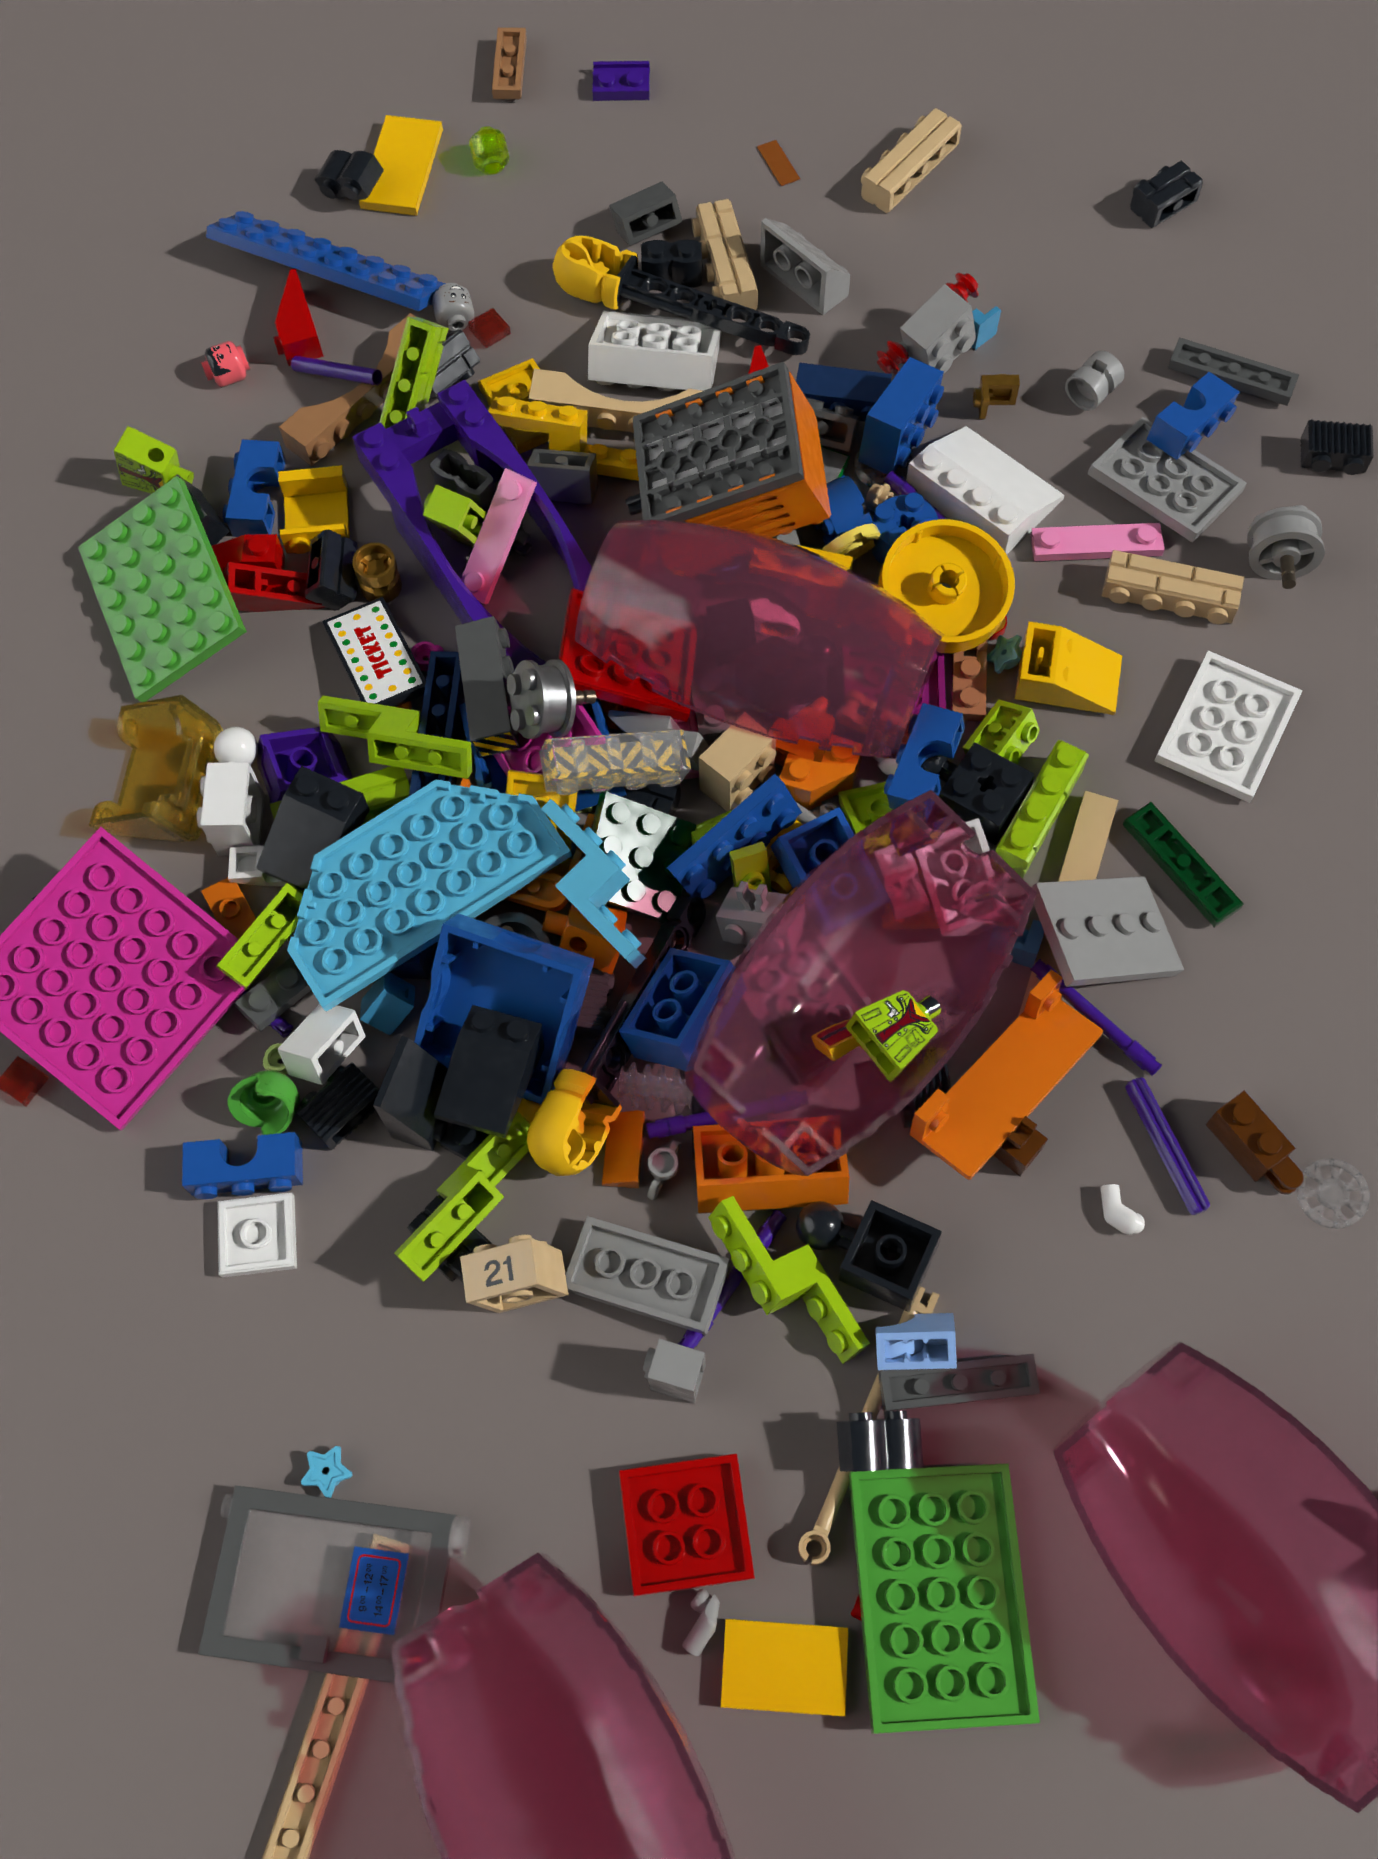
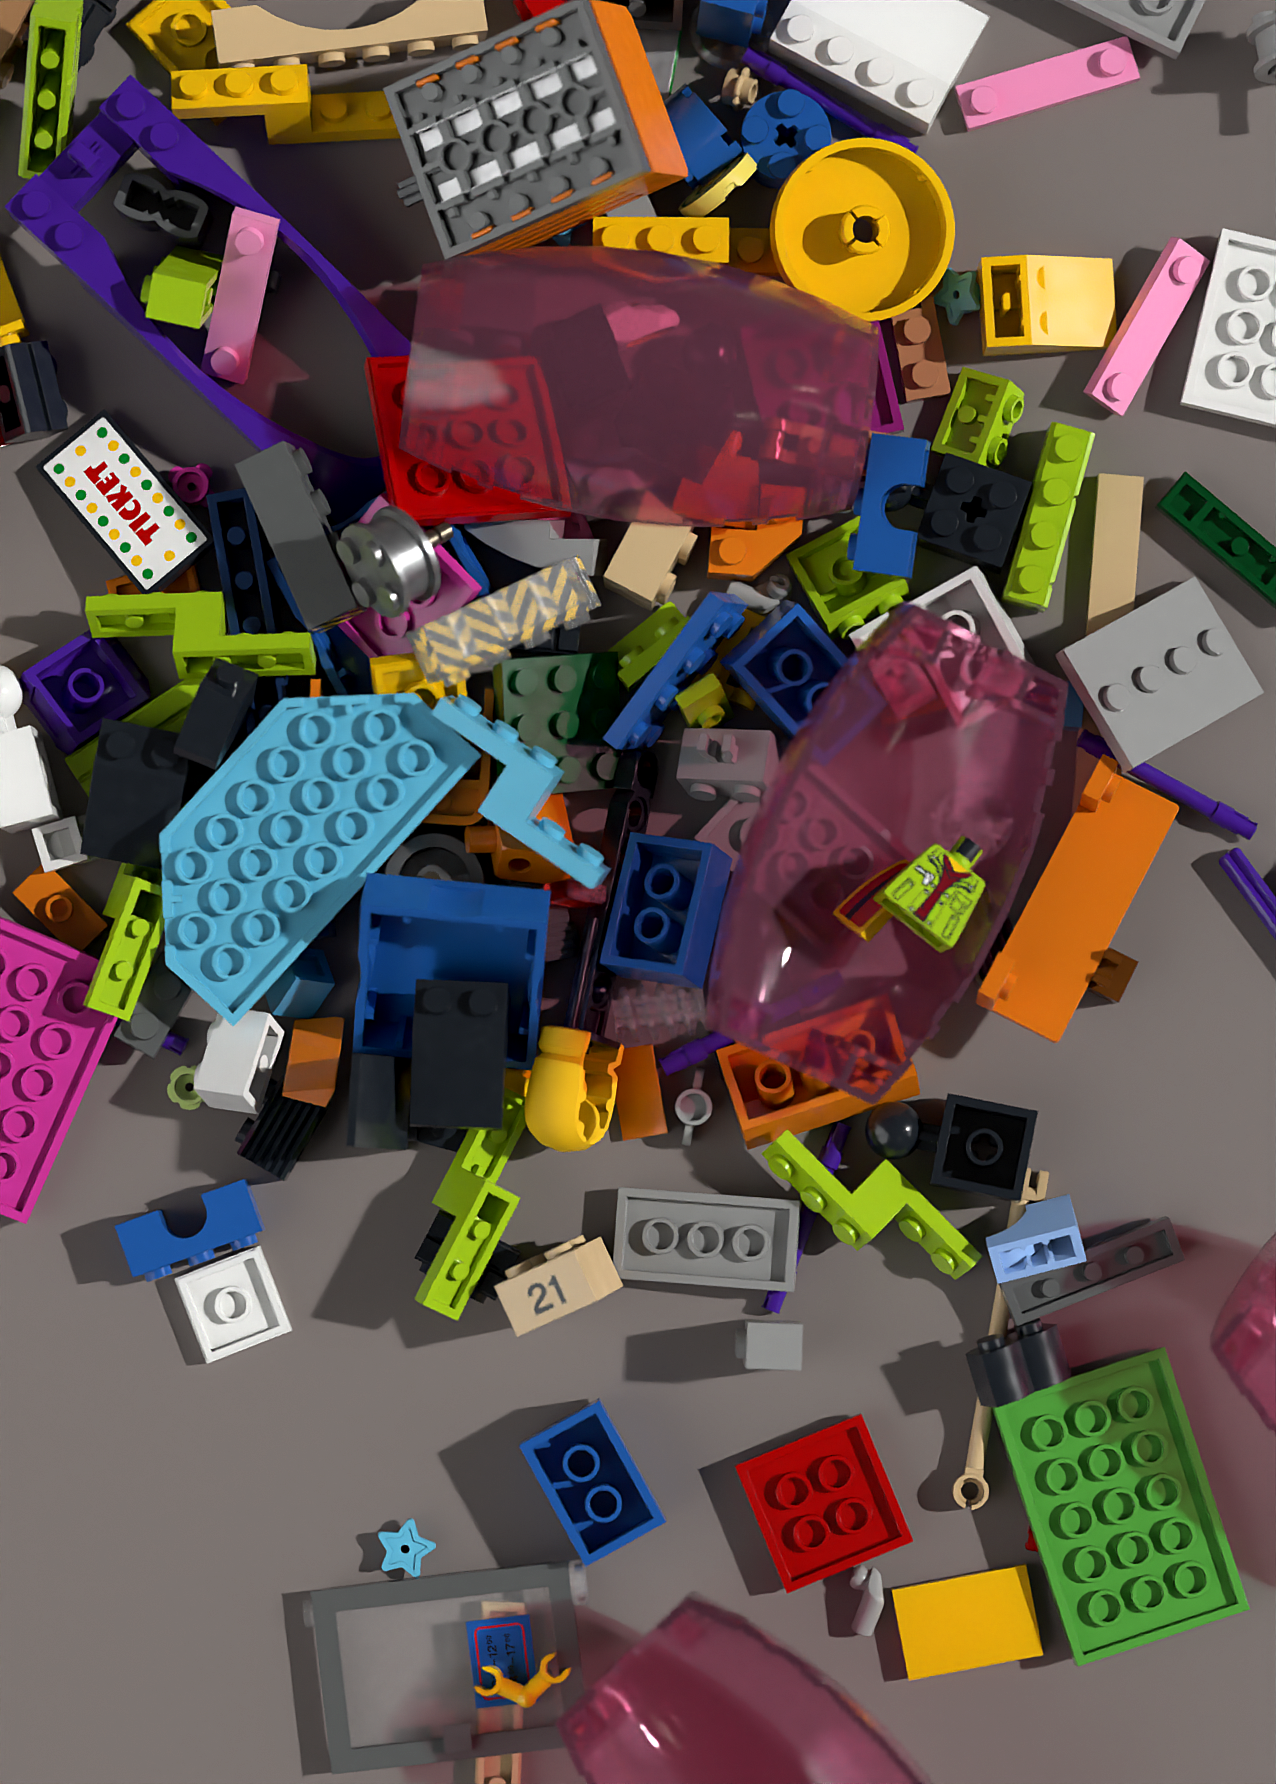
camera: 20 degrees left, 20 degrees up
bright green helmet [227,1070,300,1135] -> none
pearl gold wheel [352,543,402,603] -> none
dark grey brick [527,449,598,505] -> none
white arm [1100,1184,1145,1235] -> none
tan brick [1101,550,1244,624] -> none
none -> black slope [173,658,259,770]
none -> orange slope [282,1017,345,1107]
none -> yellow arm [474,1652,571,1708]
none -> blue brick [519,1398,666,1567]
none -> clear red tile [543,879,607,909]
none -> bright pink plate [1083,237,1210,416]

